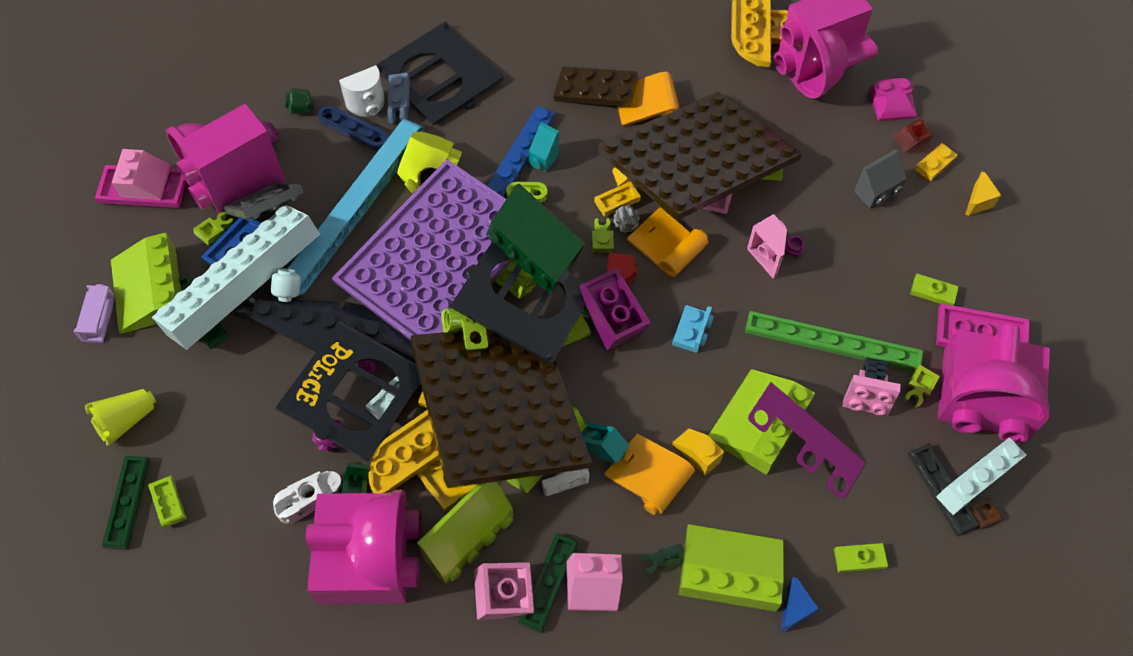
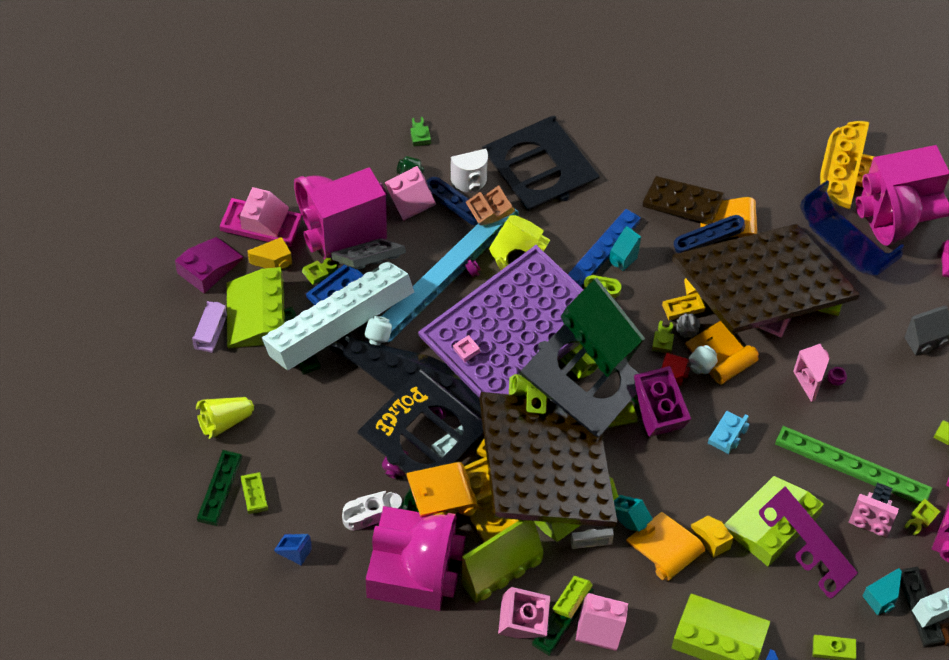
camera: 10 degrees right, 5 degrees down
sand blue hinge [388,73,410,124] -> none
clear green plate [641,544,685,574] -> none
none -> magenta slope [175,237,243,293]
none -> yellow slope [248,237,292,269]
none -> blue slope [274,534,312,566]
none -> bright pink slope [385,166,436,220]
none -> light orange door [406,462,479,517]
none -> bright green plate [410,117,431,146]
none -> bright pink plate [453,335,480,363]
none -> magenta plate [465,259,481,277]
none -> nougat slope [466,185,515,226]
none -> lime plate [552,576,593,618]
none -> dark blue plate [674,215,745,253]
none -> light aqua head [689,345,718,374]
none -> clear blue windscreen [800,180,904,275]
none -> teal slope [863,568,902,615]

